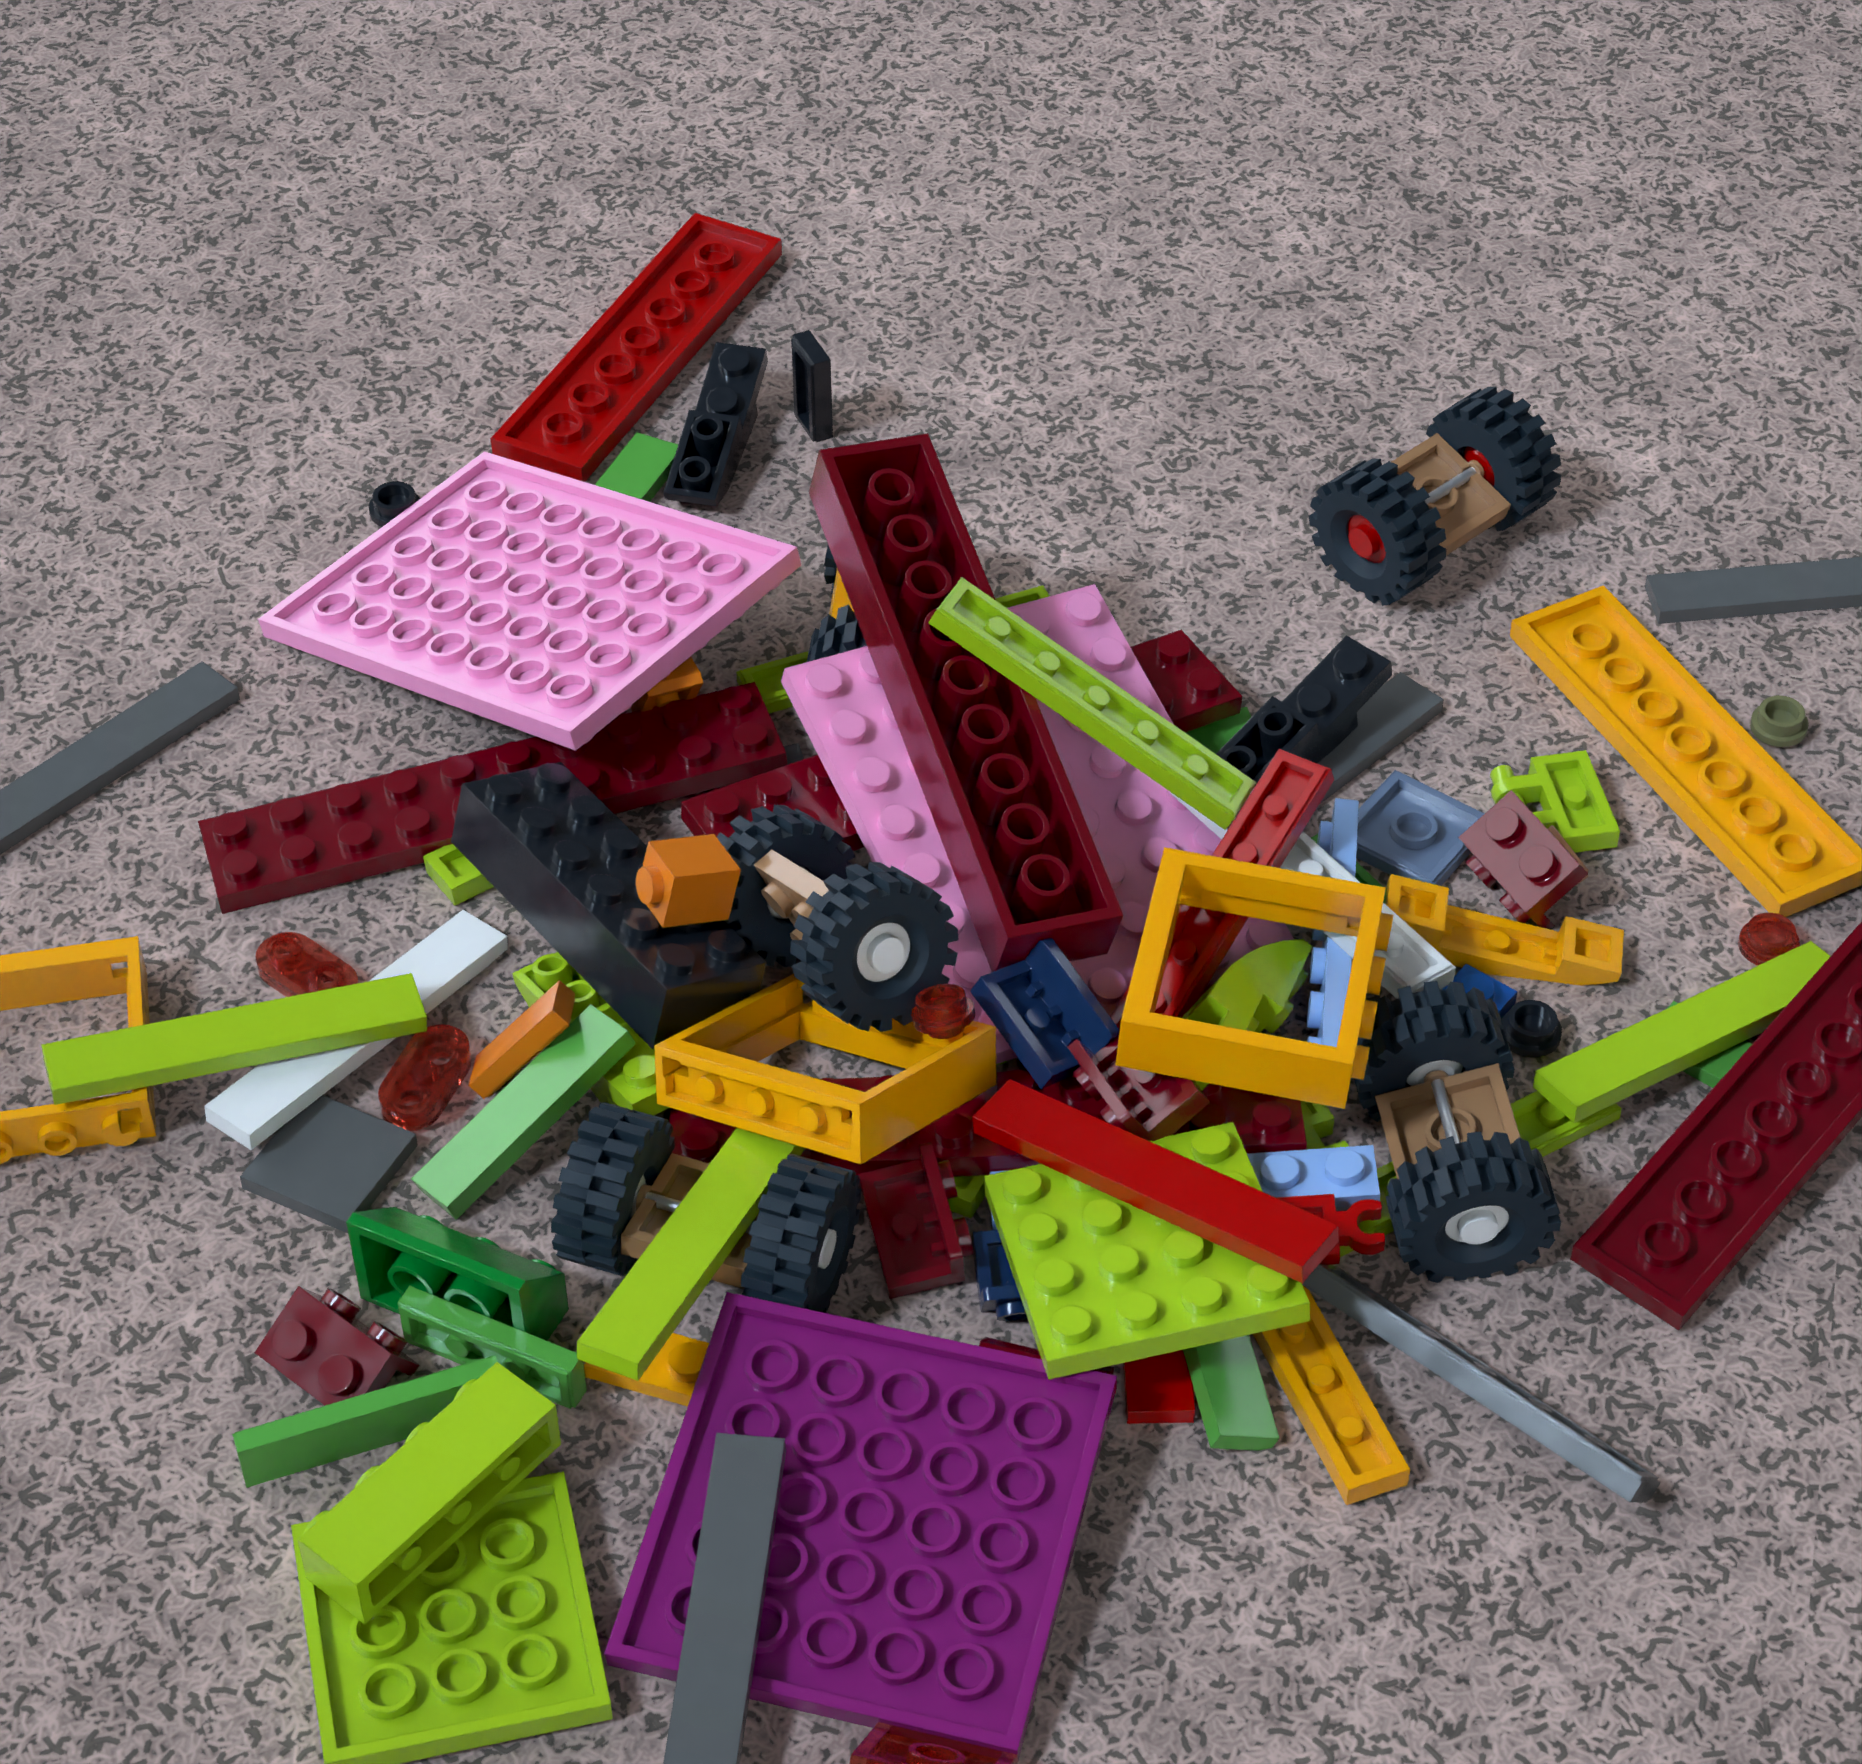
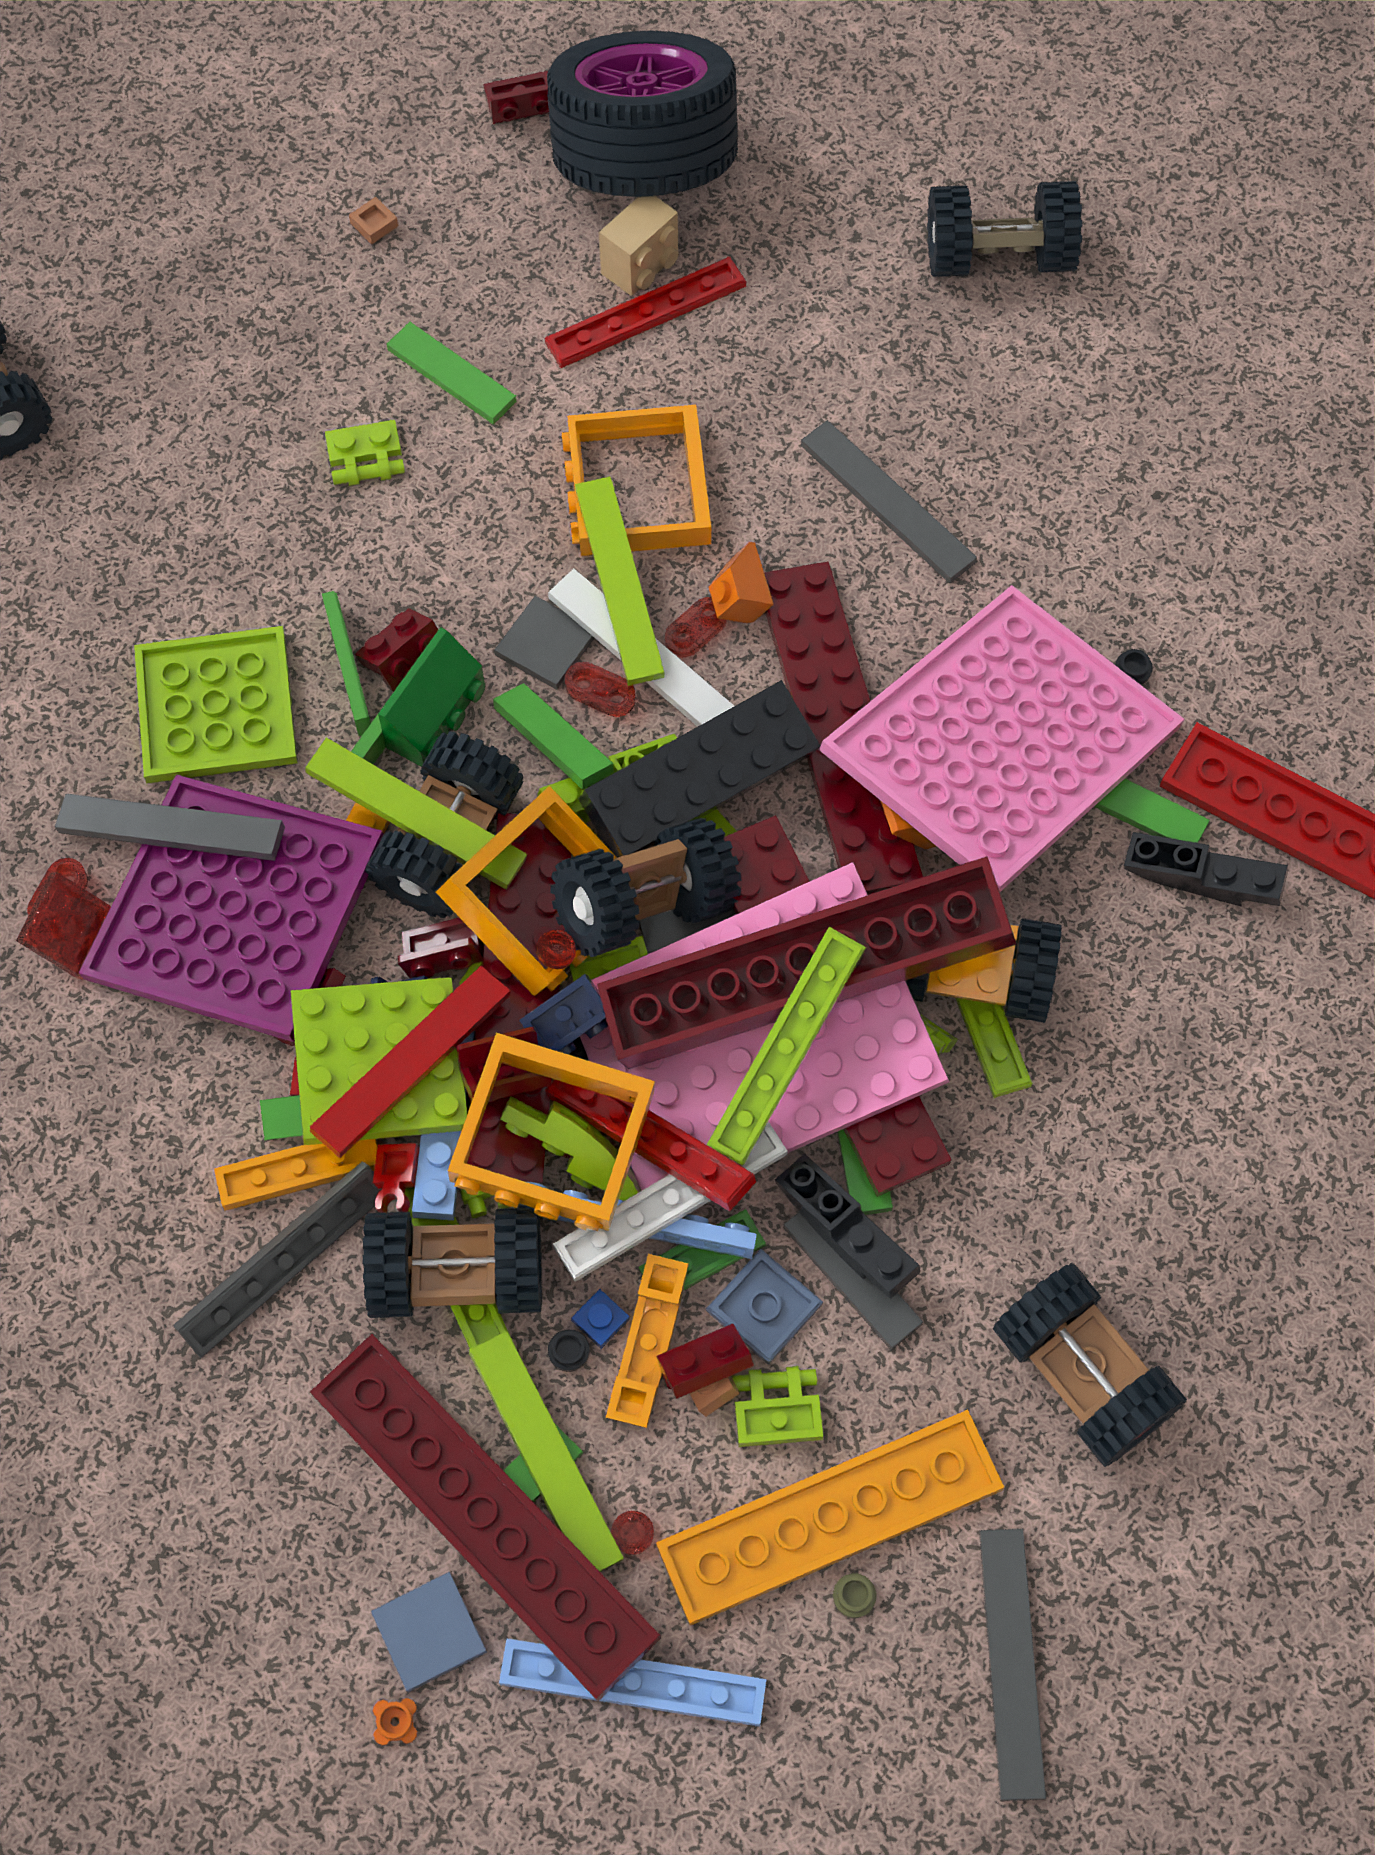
camera: 95 degrees right, 20 degrees up
lime brick [297,1362,561,1624] -> none
orange tile [468,980,575,1099] -> none
orange brick [636,834,741,928] -> none
black tile [791,330,833,443] -> none
none -> orange slope [709,542,774,623]

